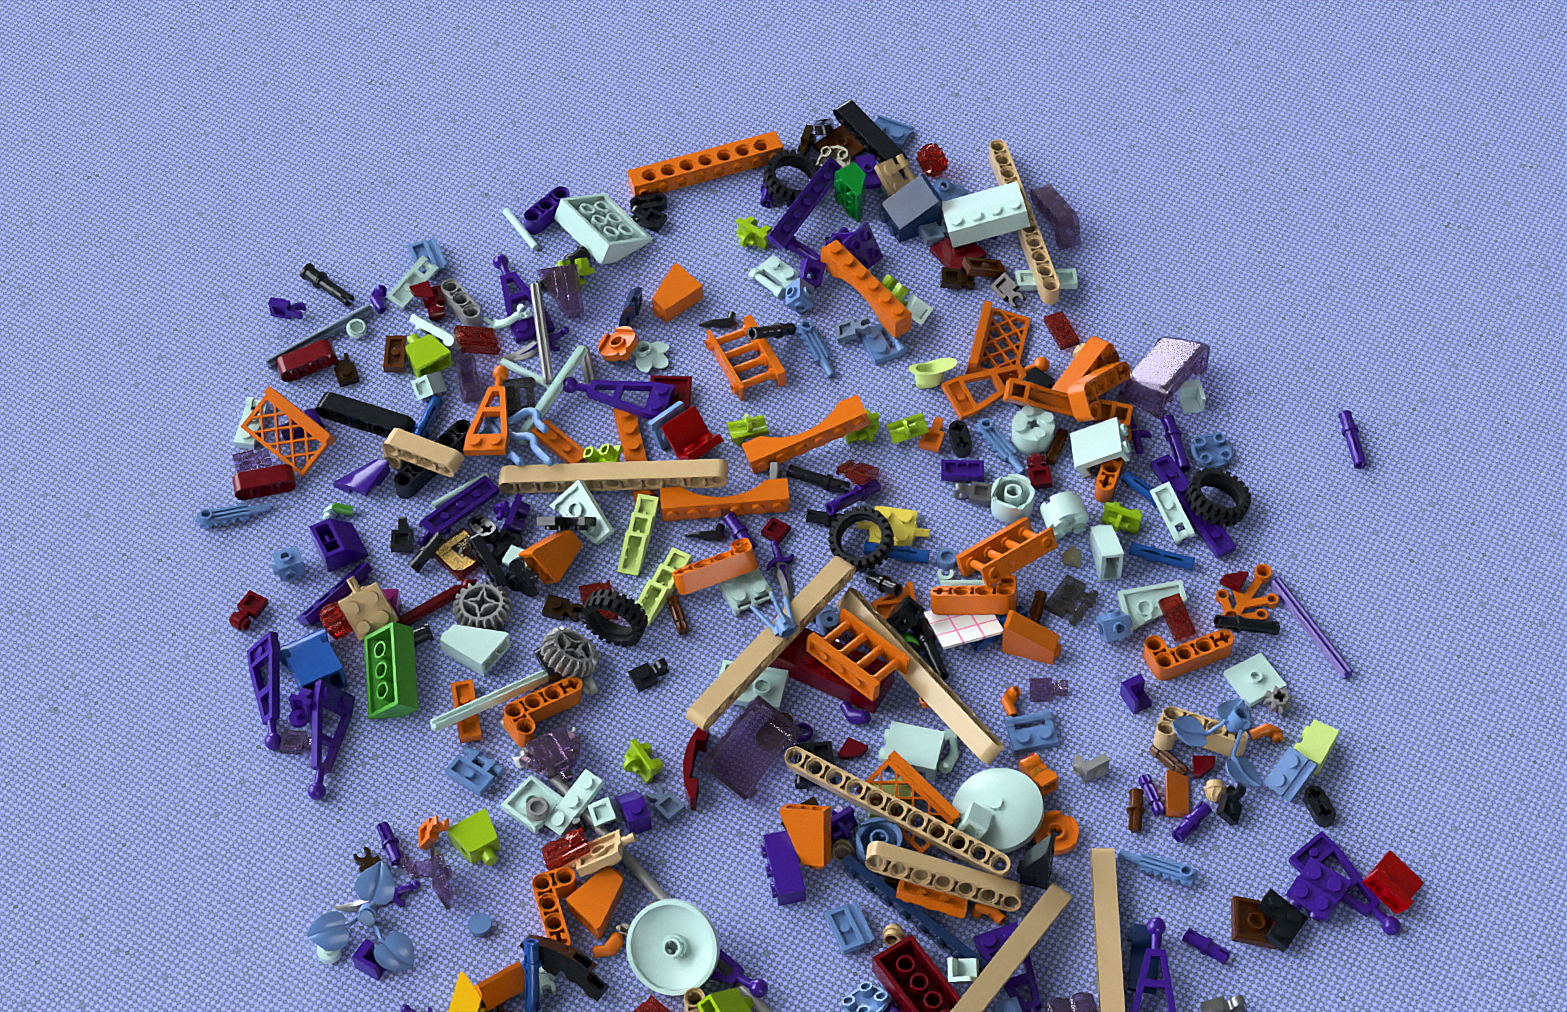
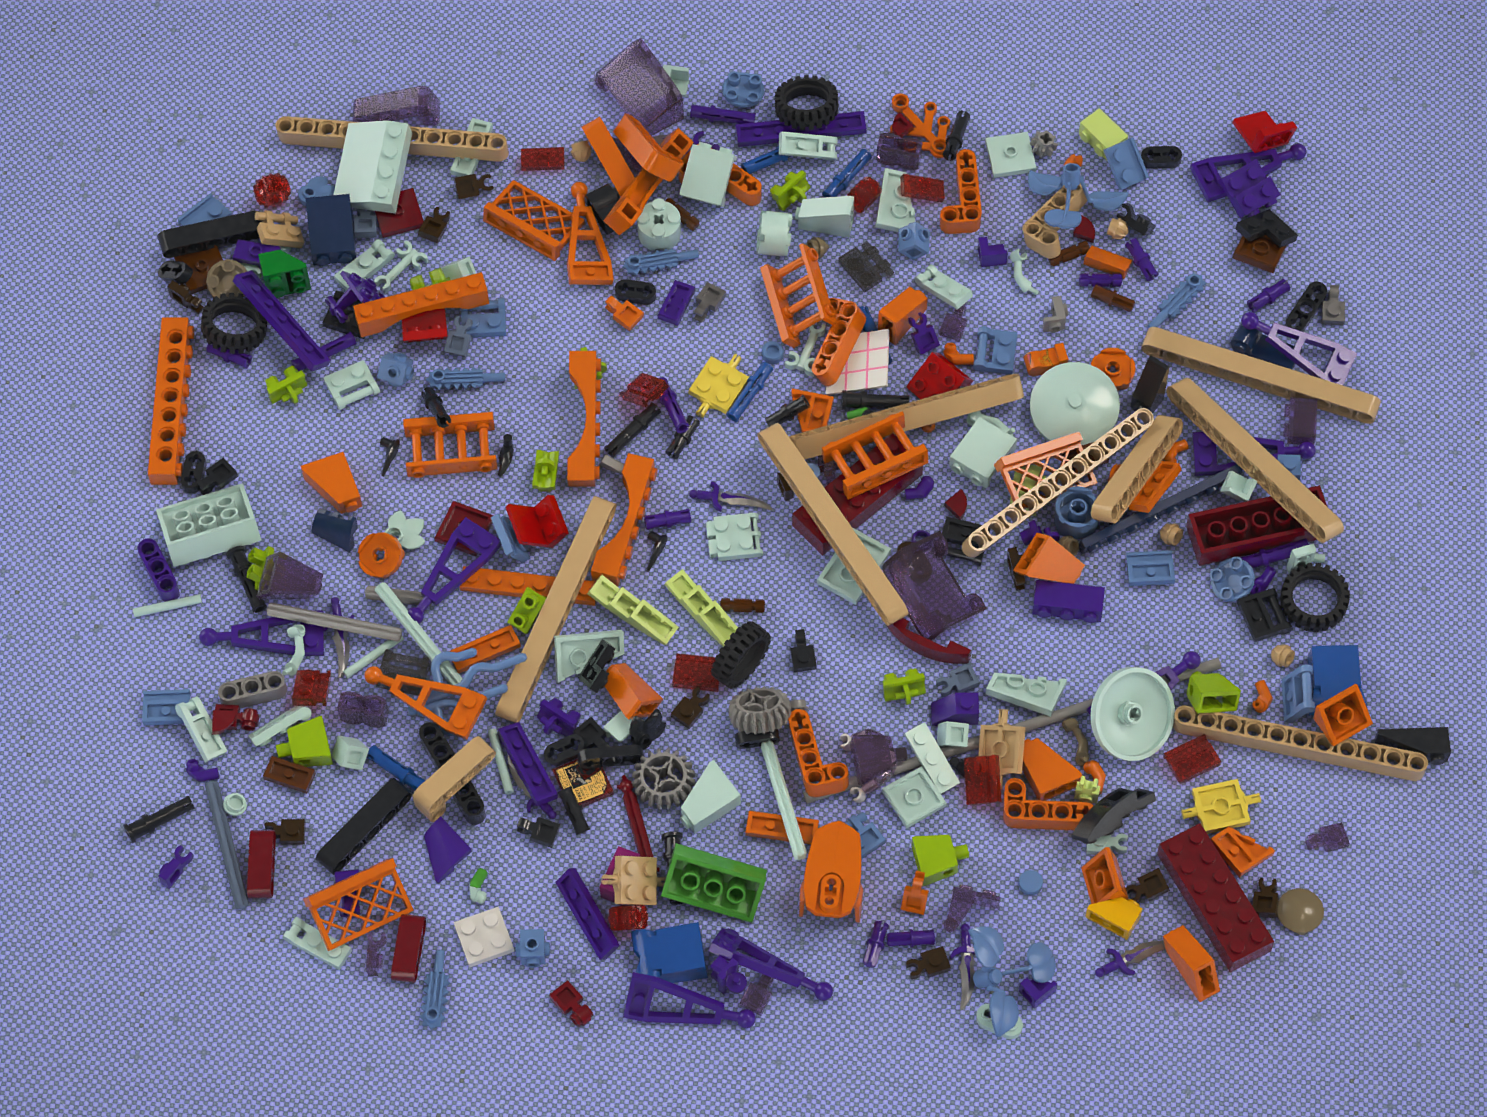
camera: 70 degrees left, 10 degrees up
dark purple slope [309,518,369,572] -> none
blue pin [522,938,541,1012] -> none
light grey tile [526,797,549,821] -> none
orange beam [672,538,759,595] -> none
medium blue plant [750,592,798,638] -> none
dark red tile [761,517,791,544] -> none
dark purple brick [798,257,826,289] -> none
black tyre [828,506,894,572] -> none
black brick [886,595,925,635] -> none
lime hips [887,412,929,444] -> none
yellowish green piece [908,358,958,389] -> none
light aqua panel [957,802,992,840] -> none
reddish brown plate [962,257,1007,279] -> none
light aqua brick [991,474,1035,523] -> none
dark red plate [1027,453,1053,490] -> none
reddish brown axle [1028,590,1047,624] -> none
axle [1270,577,1353,679] -> none
none -> light aqua plate [334,239,395,291]
none -> light aqua bar [374,240,429,293]
none -> red bracket [402,308,448,343]
none -> white plate [453,906,515,968]
none -> black bar [498,434,514,477]
none -> orange piece [799,821,863,923]
none -> clear red gear [847,176,882,213]
none -> dark purple axle [863,921,889,968]
none -> clear purple brick [876,133,923,170]
none -> red bracket [906,352,973,399]
none -> dark purple plate [908,312,940,355]
none -> light aqua plate [914,264,973,310]
none -> light aqua wing [985,673,1067,717]
none -> light aqua piece [1010,248,1038,295]
none -> yellowish green plate [1074,776,1100,804]
none -> black beam [1285,281,1327,332]

